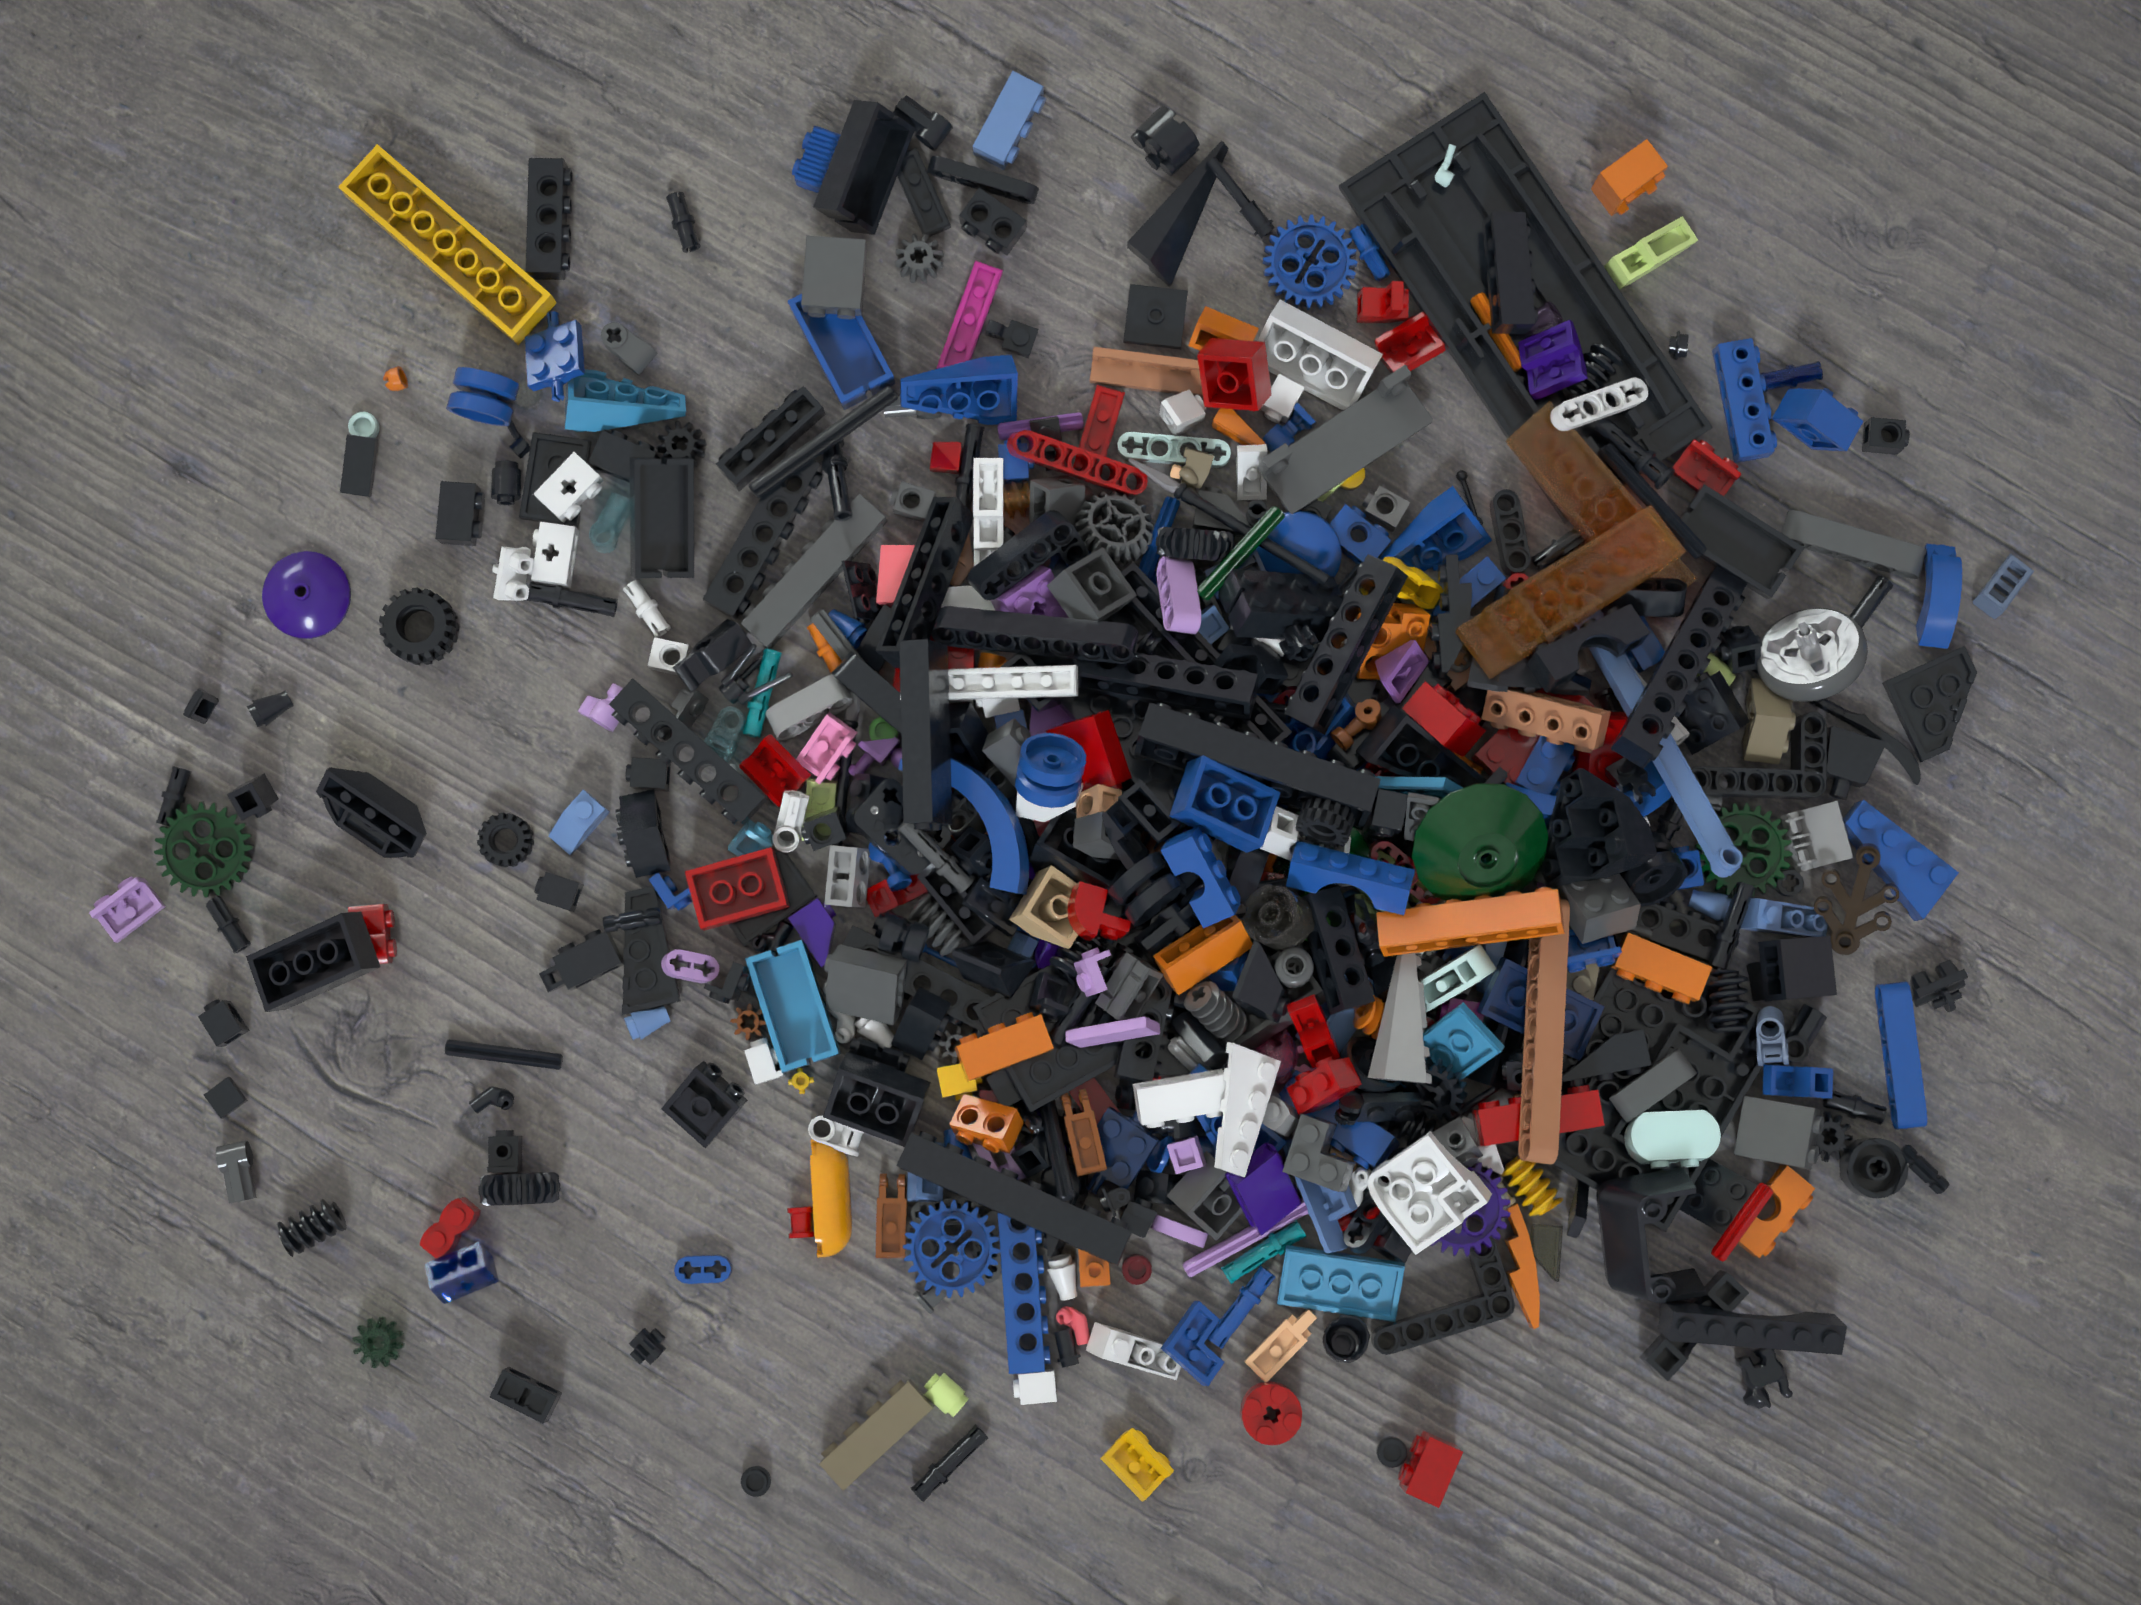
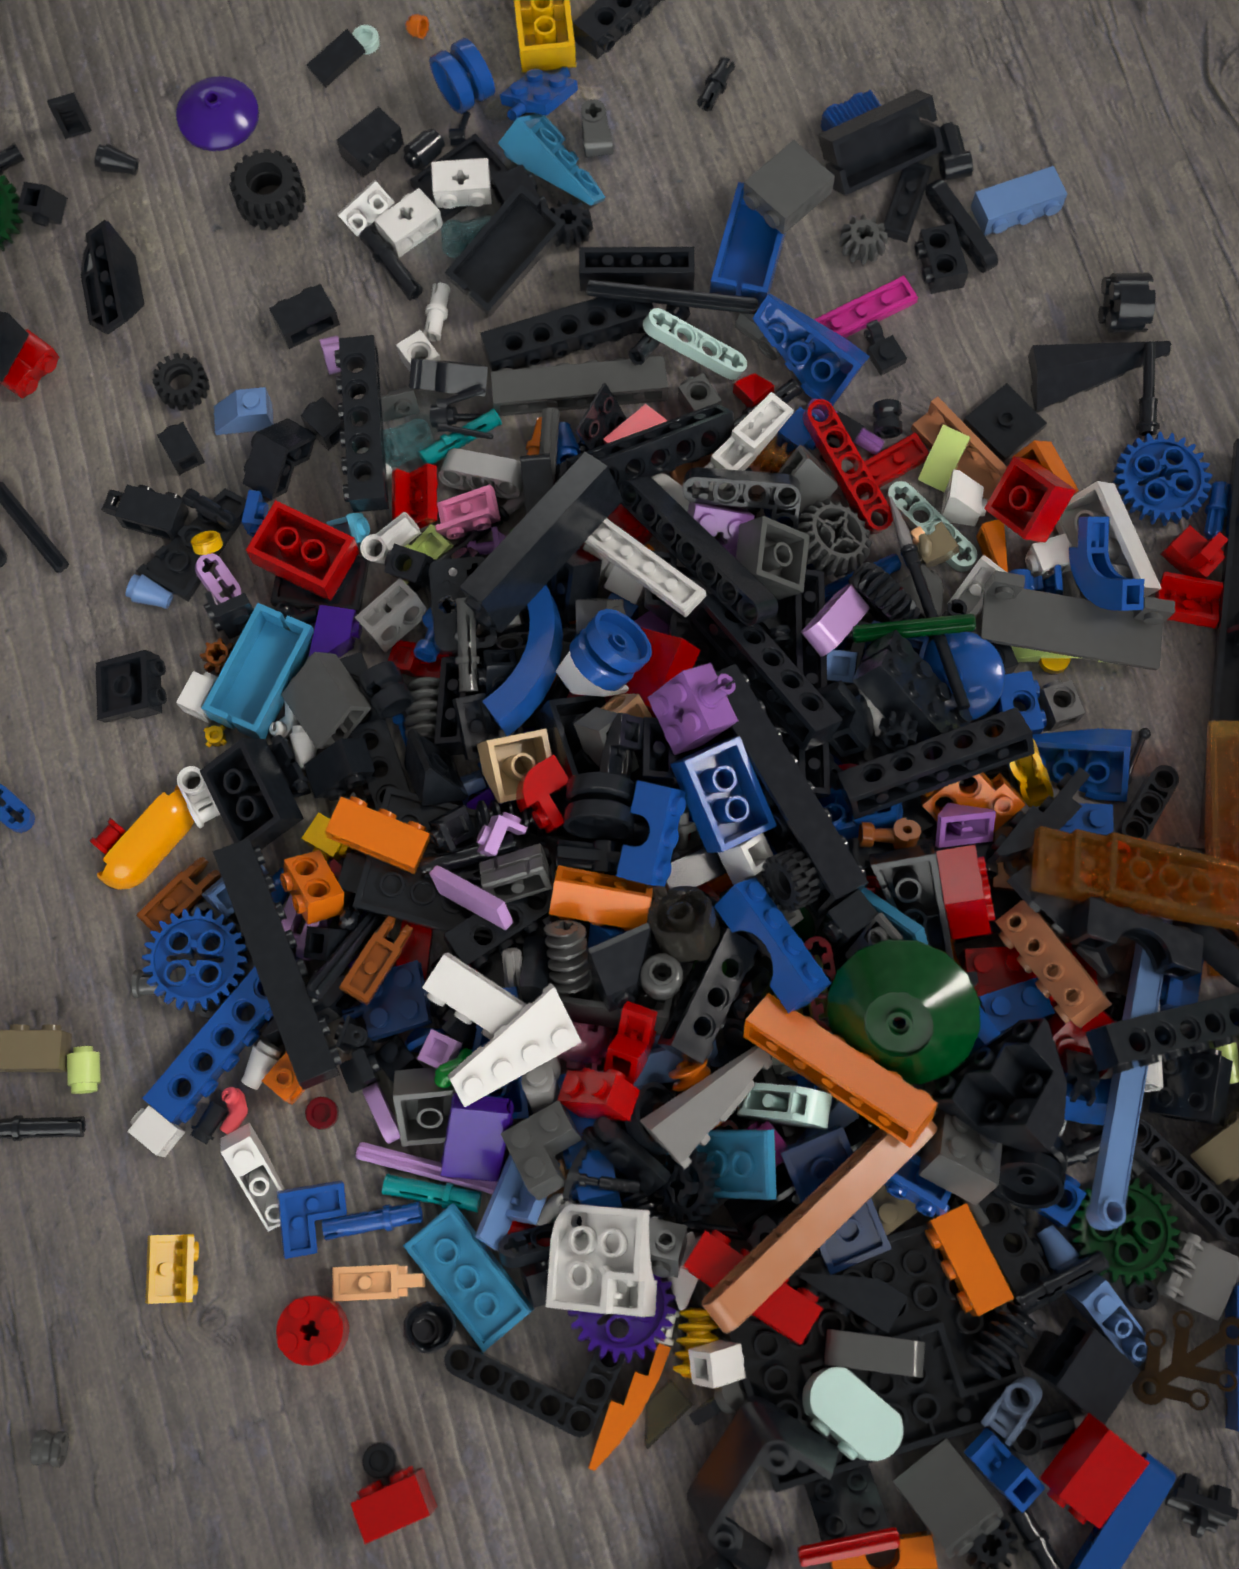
camera: 45 degrees right, 10 degrees down
none -> yellow tile [191,531,223,555]
none -> black brick [269,283,340,349]
none -> green arm [434,1048,473,1088]
none -> black piece [563,1144,641,1202]
none -> light aqua beam [643,308,747,380]
none -> medium lavender brick [648,663,738,755]
none -> white brick [688,1340,745,1388]
none -> dark grey tile [714,1380,747,1414]
none -> black wheel [872,399,903,439]
none -> yellowish green slope [918,424,971,492]
none -> red brick [1039,1412,1150,1529]
none -> blue arch [1069,516,1145,611]

